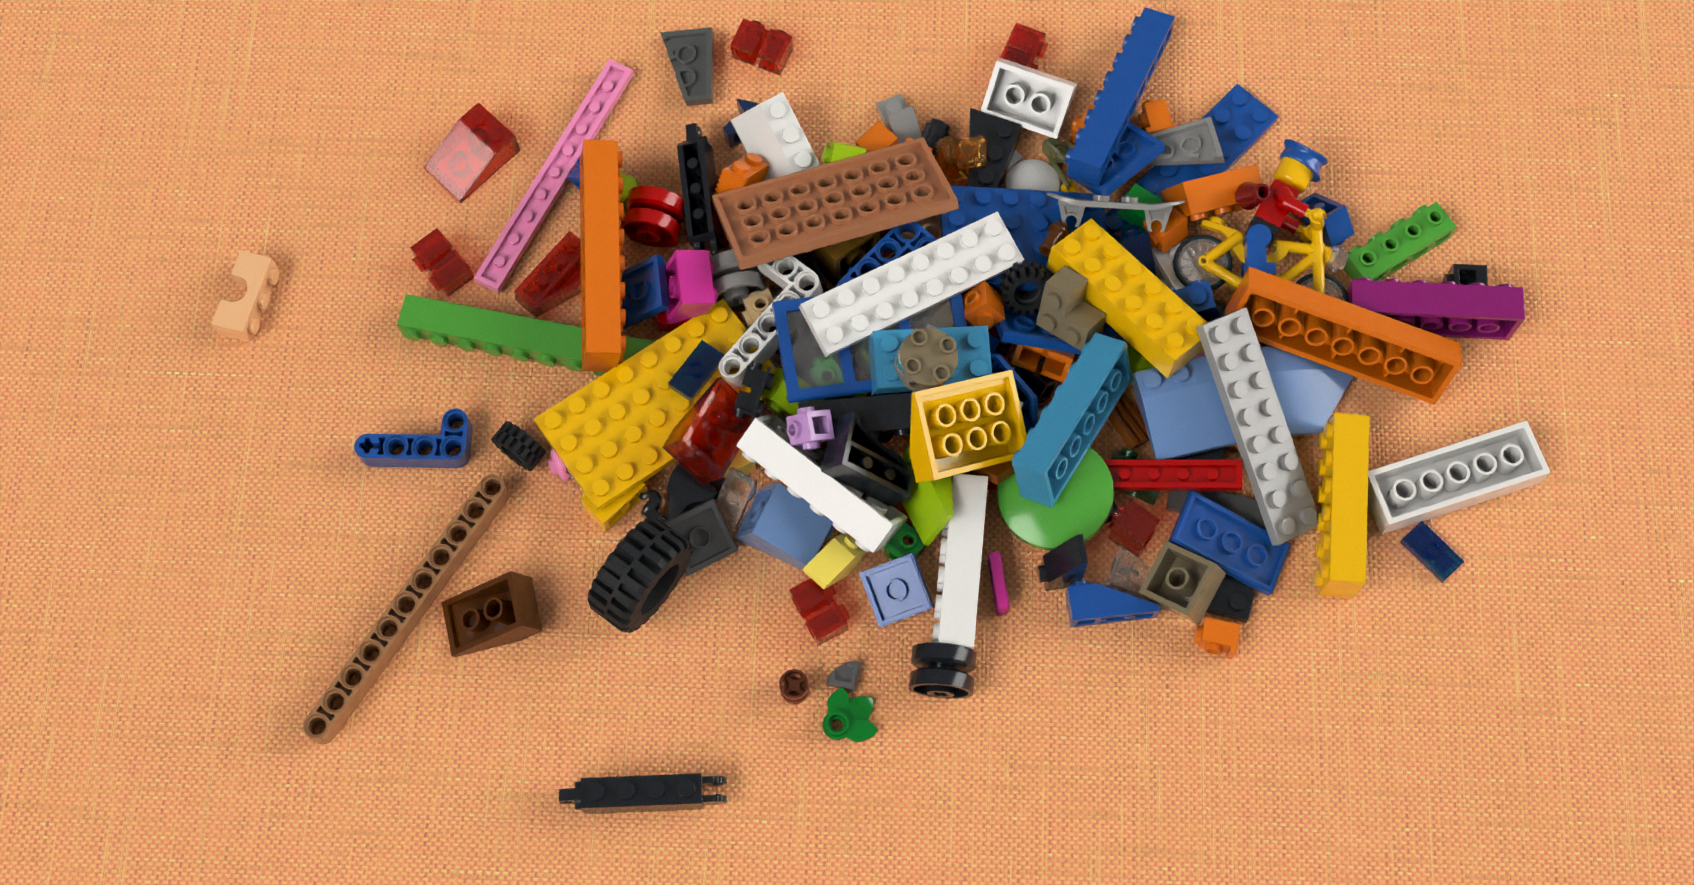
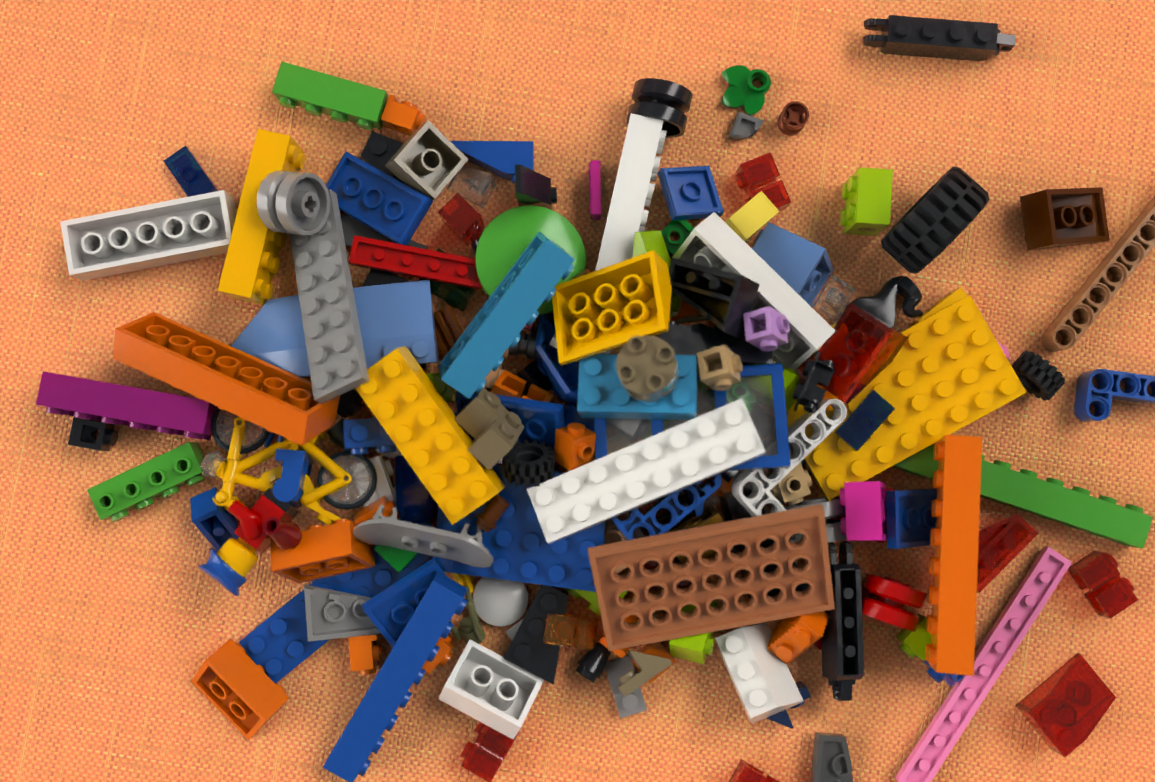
camera: 175 degrees left, 15 degrees up
dark grey tile [664,498,738,576] -> none
none -> orange slope [191,639,289,740]
none -> light grey wheel [257,170,330,236]
none -> bright green brick [272,61,389,131]
none -> dark tan slope [617,650,672,697]
none -> tan brick [697,345,743,391]
none -> lime brick [840,167,893,236]

